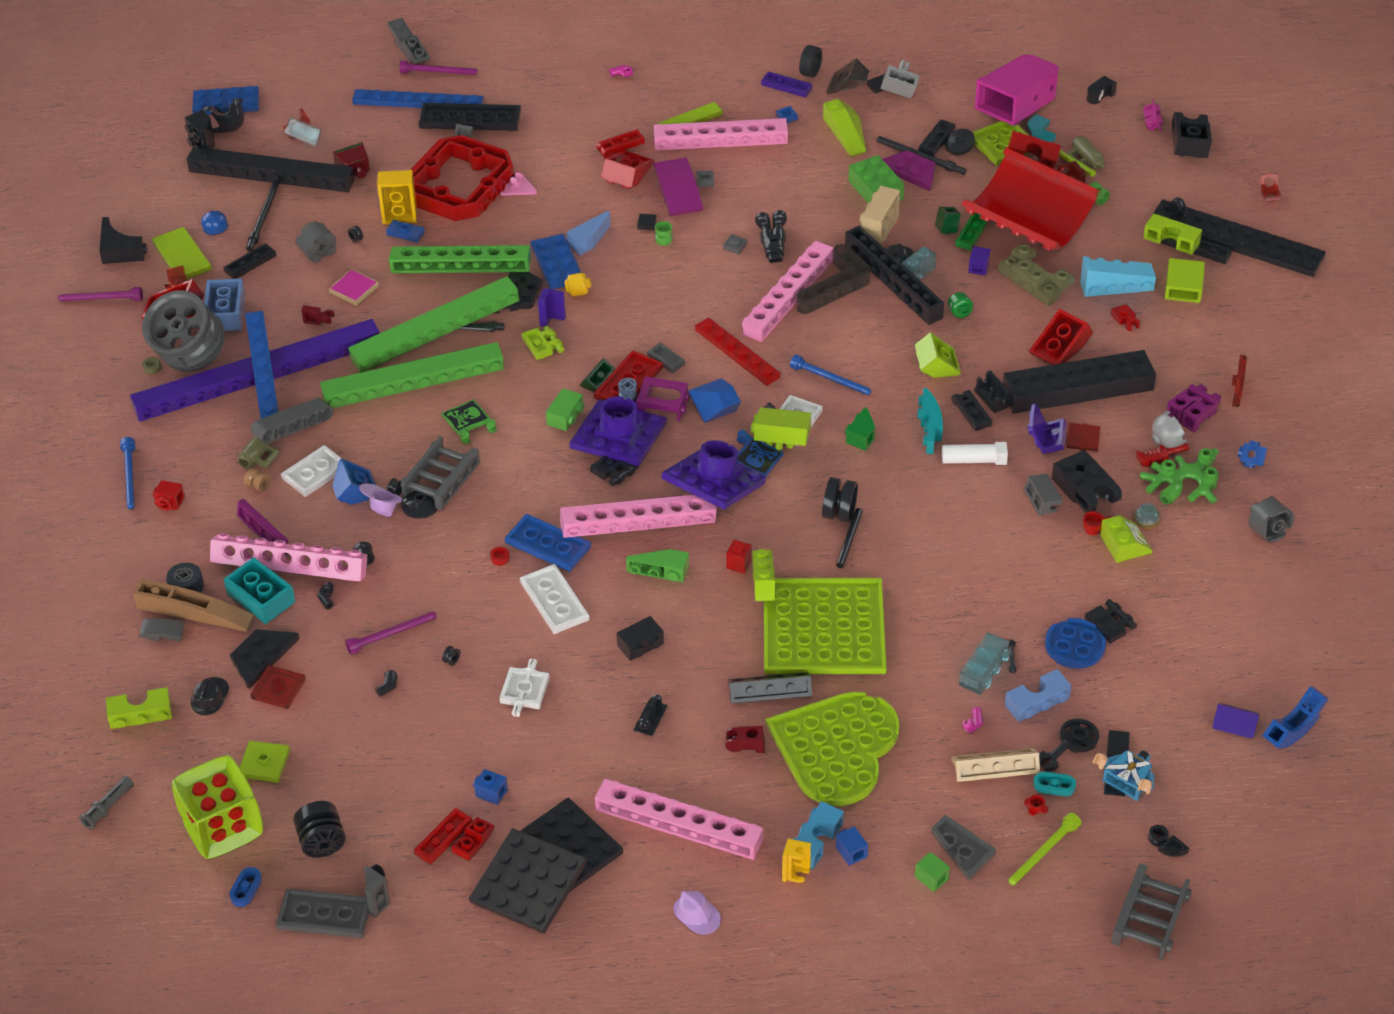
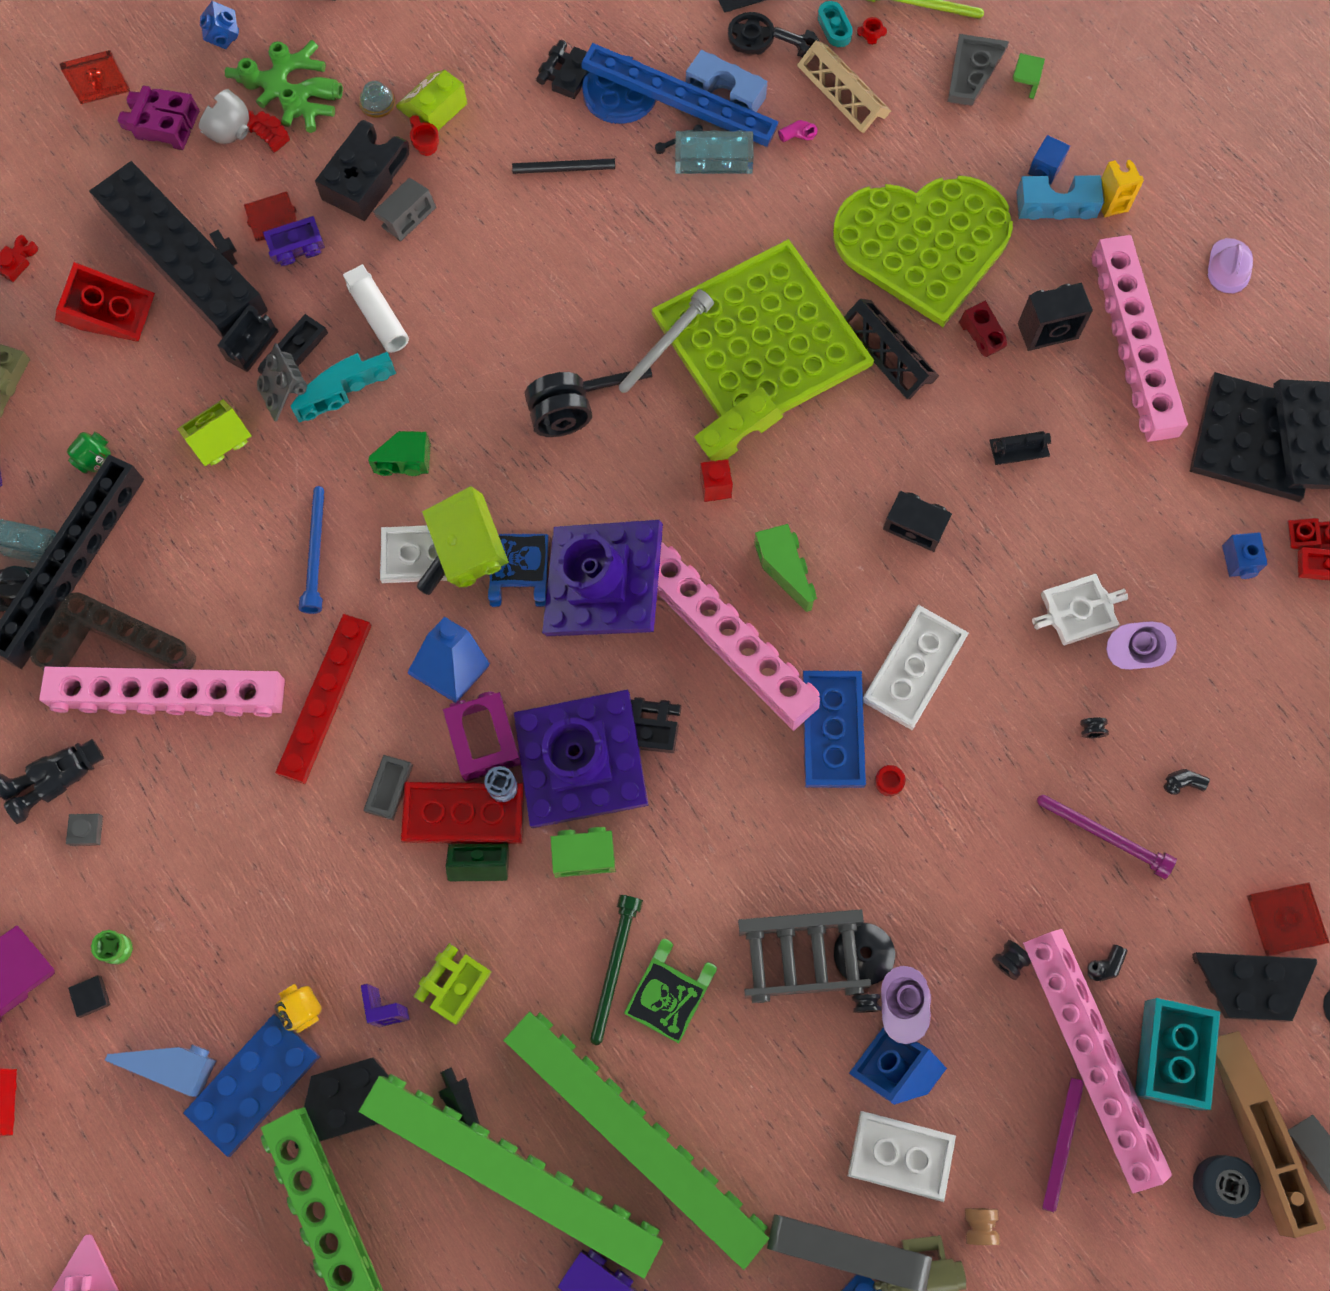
camera: 120 degrees left, 25 degrees up
none -> black plate [209,229,238,266]
none -> dark grey hinge [257,343,307,422]
none -> black bar [512,158,615,174]
none -> blue plate [582,43,779,147]
none -> dark green piece [590,895,643,1045]
none -> light grey piece [619,289,714,393]
none -> black brick [1018,282,1093,351]
none -> lavender piece [1106,621,1177,670]

